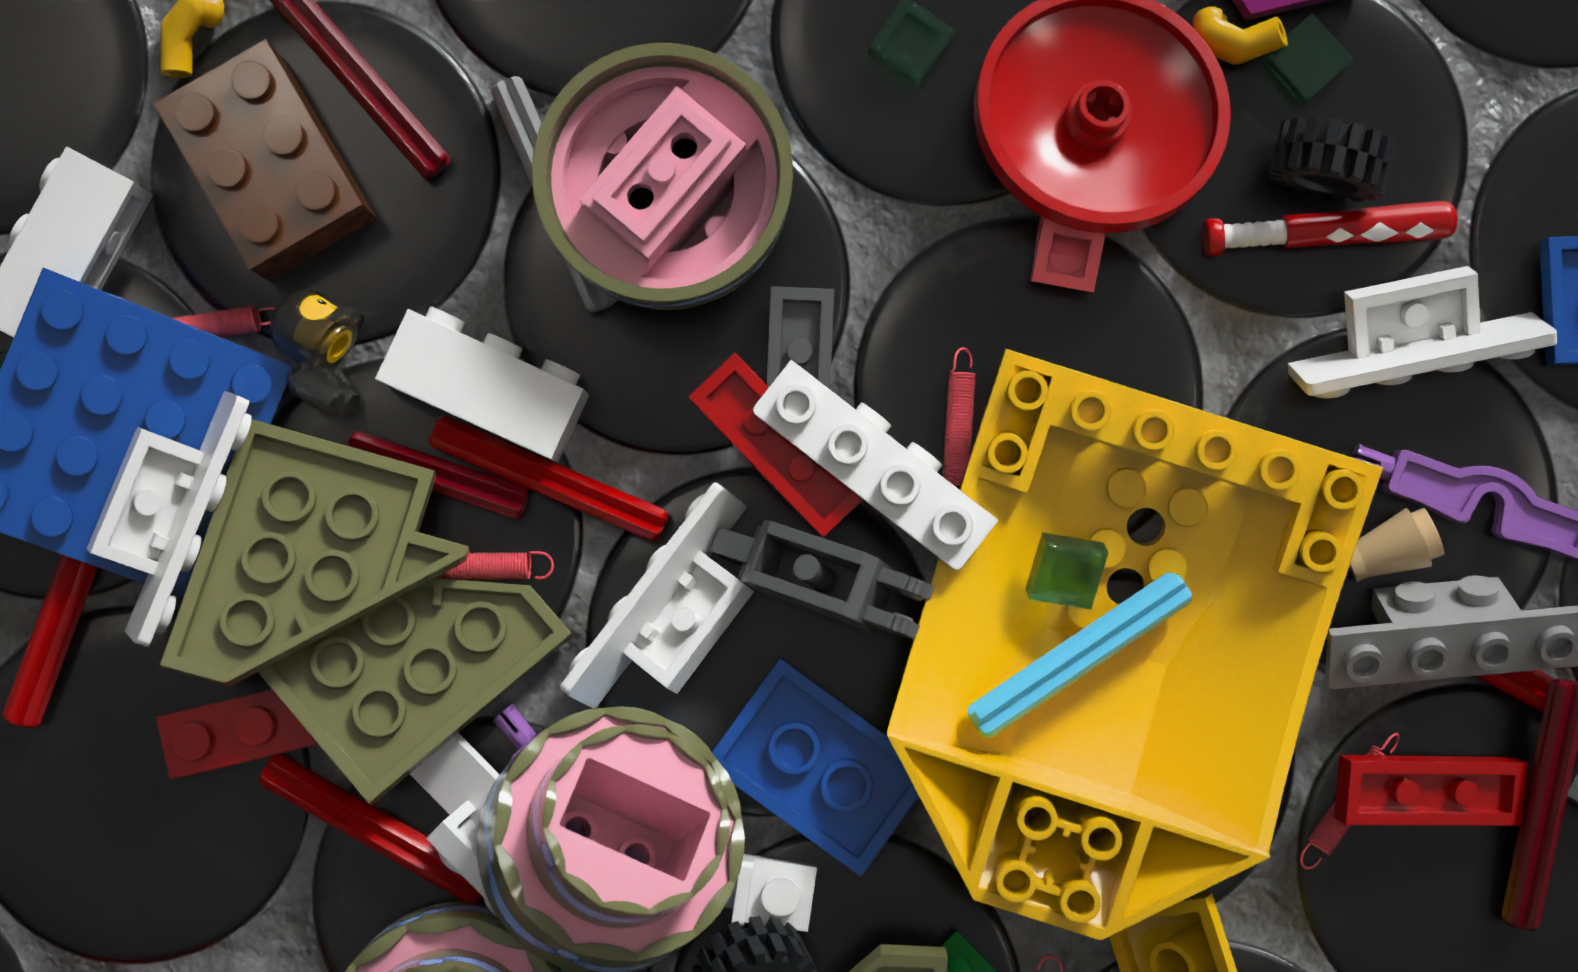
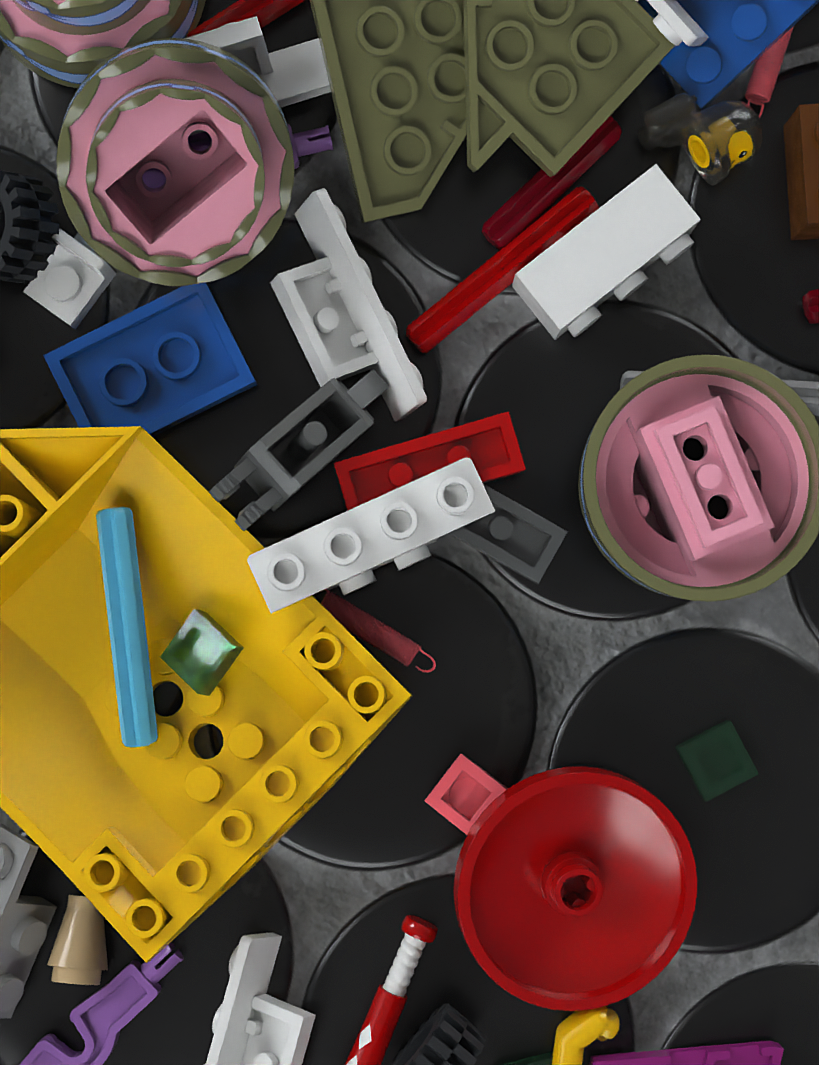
camera: 125 degrees right, 0 degrees up
coral piece [436,551,554,581] -> none

